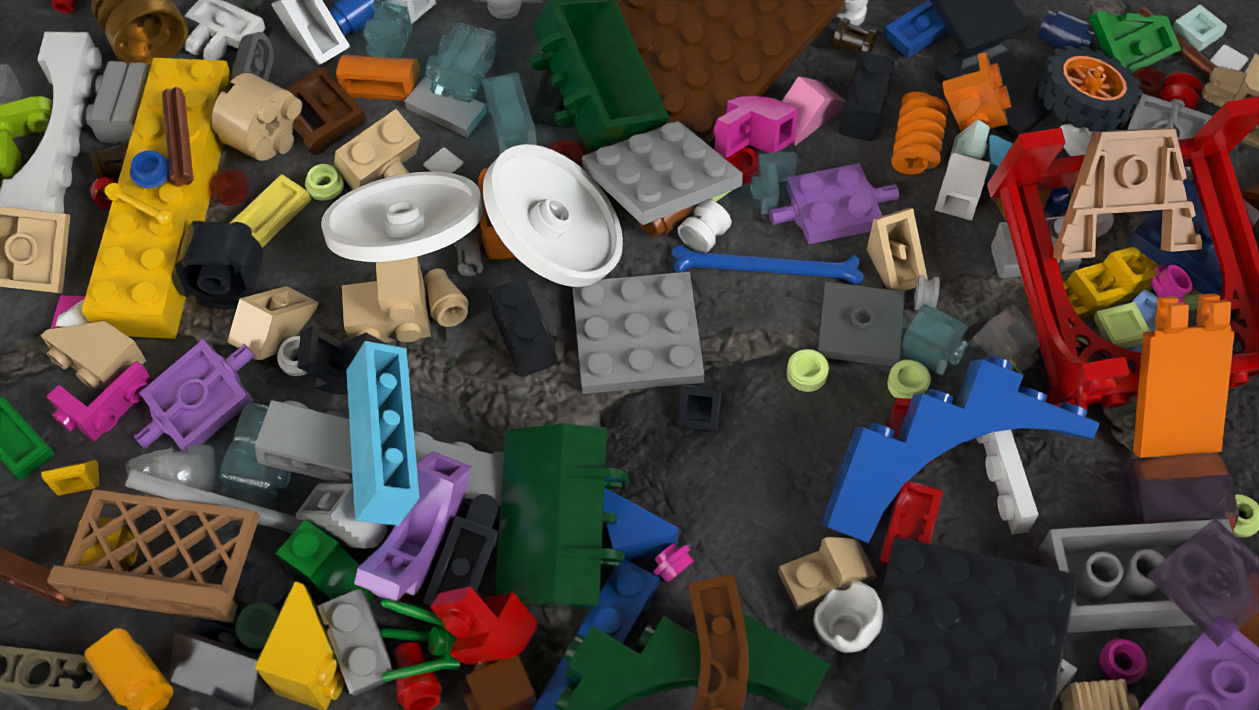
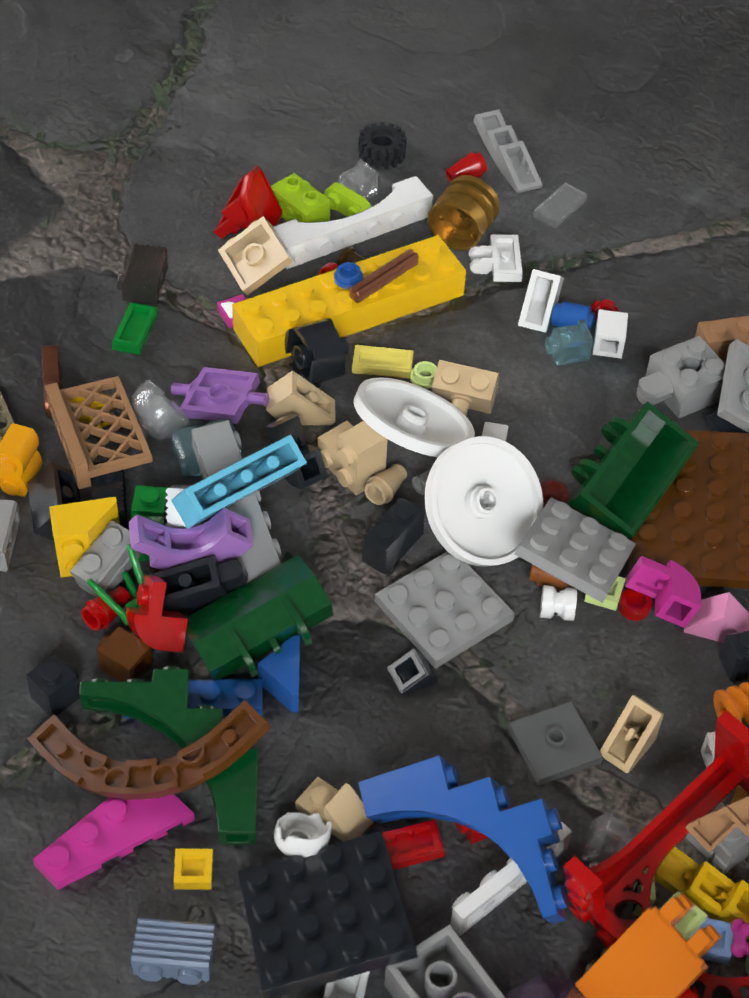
camera: 55 degrees right, 10 degrees down
tan slope [41,321,147,390] -> none
yellow slope [41,459,100,496] -> none
dark pink bracket [46,361,153,442] -> none
light grey brick [86,61,151,143] -> none
yellow hinge [105,183,172,225] -> none
light grey bar [125,469,303,534] -> none
clear red plate [210,169,249,206] -> none
tan brick [212,73,302,161] -> none
dark grey plate [230,32,274,87] -> none
clear green plate [236,602,280,650] -> none
reddish brown plate [284,67,366,155] -> none
orange brick [336,55,421,101] -> none
light grey tile [405,76,487,138] -> none
clear light blue brick [426,22,496,103] -> none
clear light blue brick [482,72,537,156] -> none
dark pink plate [652,543,694,583] -> none
blue piece [671,244,863,286] -> none
clear light blue bracket [751,152,797,214] -> none
medium lavender plate [769,163,899,244] -> none
yellowish green tile [787,349,829,392] -> none
yellowish green tile [887,360,931,399] -> none
clear light blue brick [900,303,969,376] -> none
light grey bush [913,275,940,312] -> none

